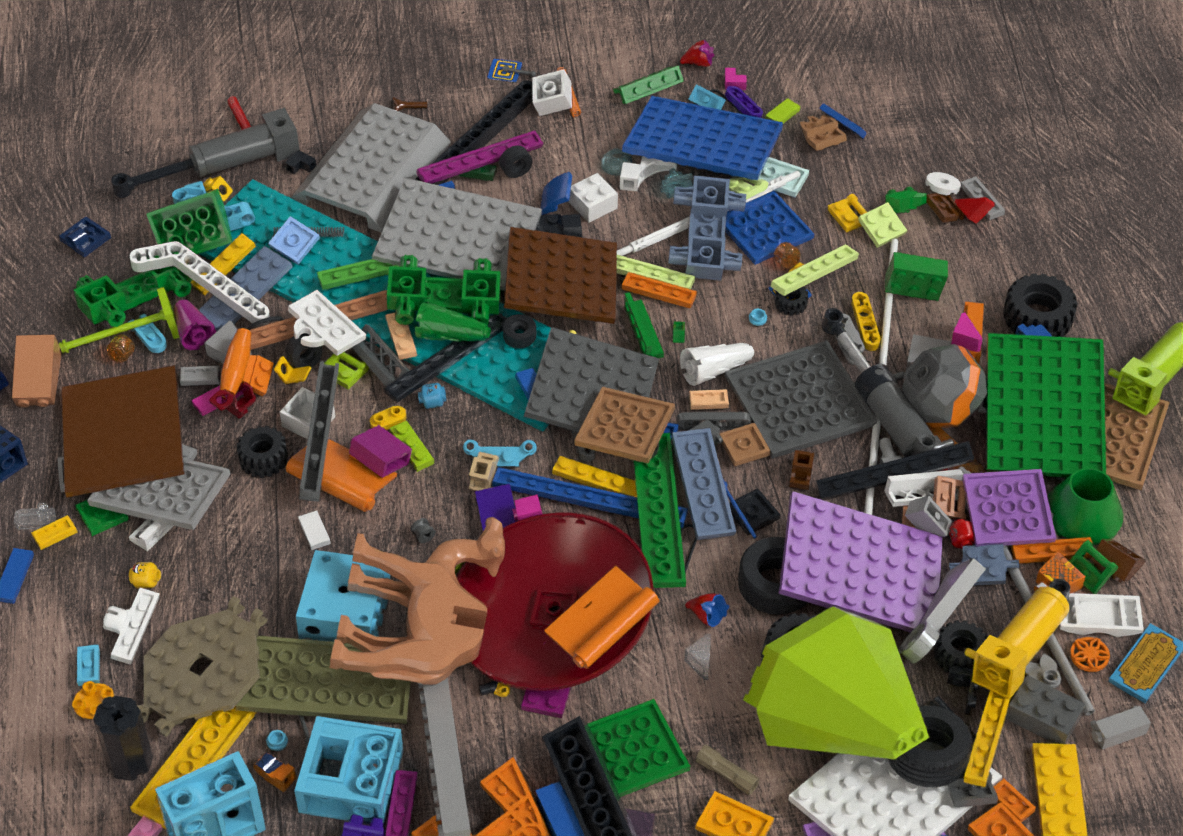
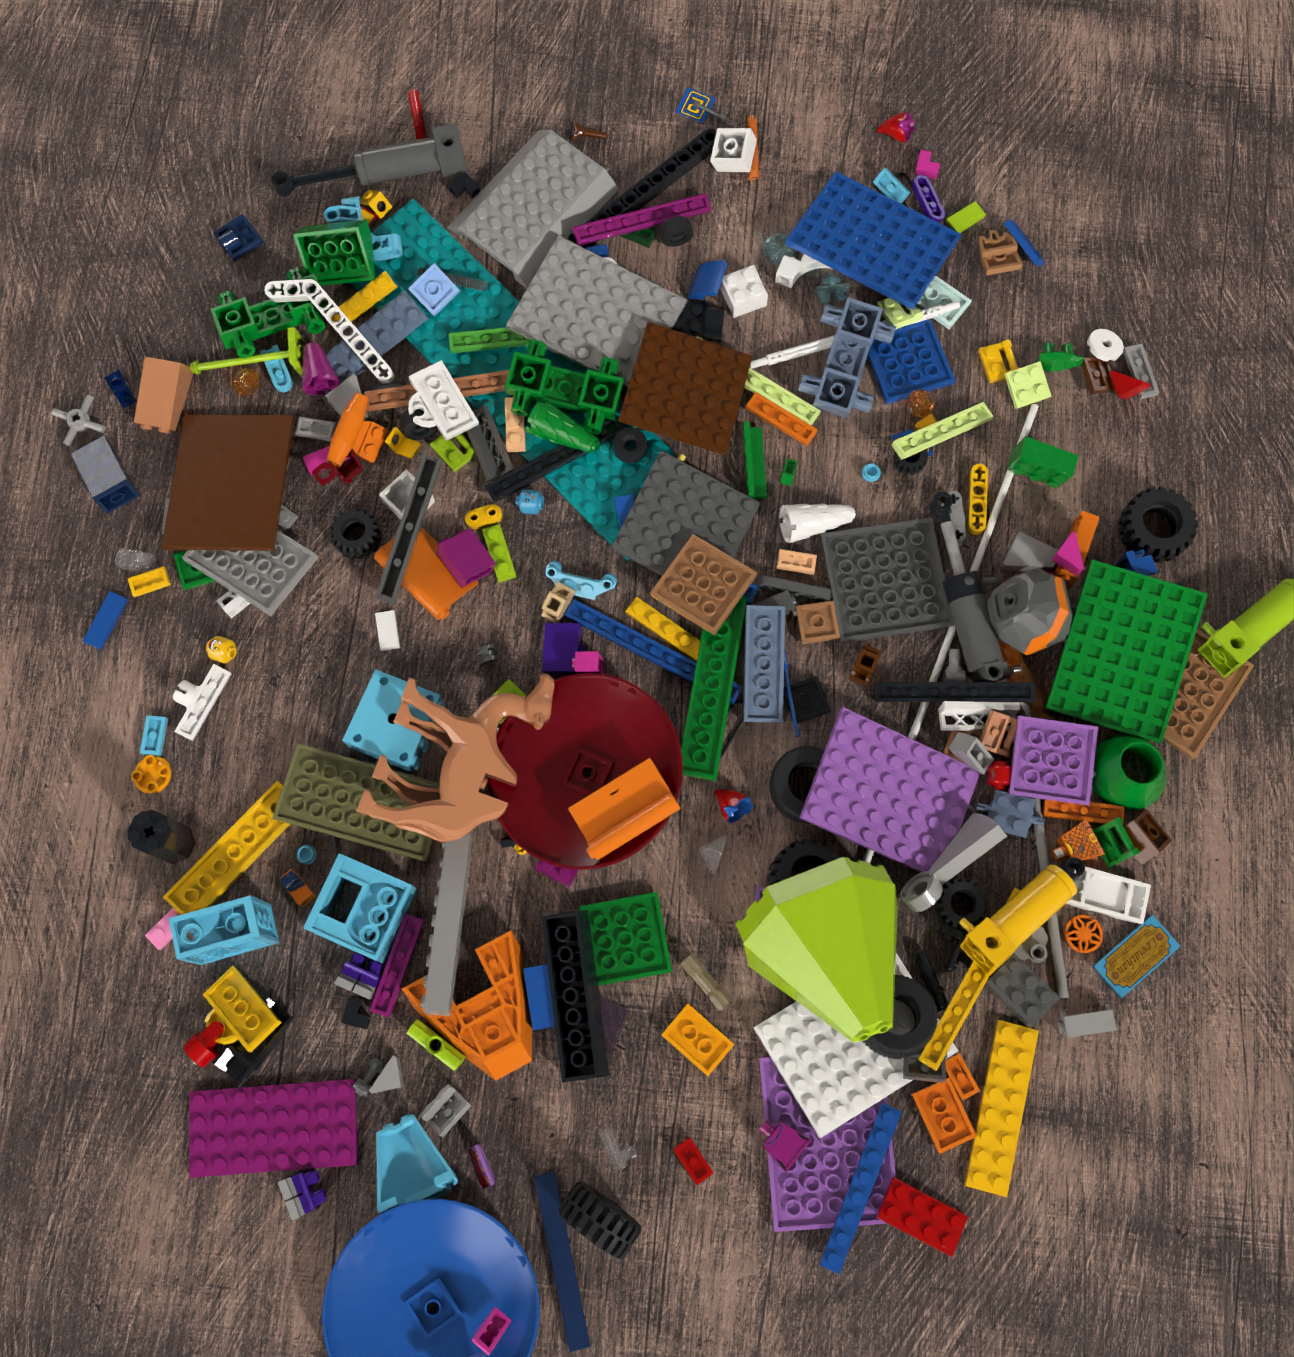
camera: 15 degrees right, 25 degrees up
dark tan plate [138,596,268,737] -> none
fence [613,65,684,104] -> none

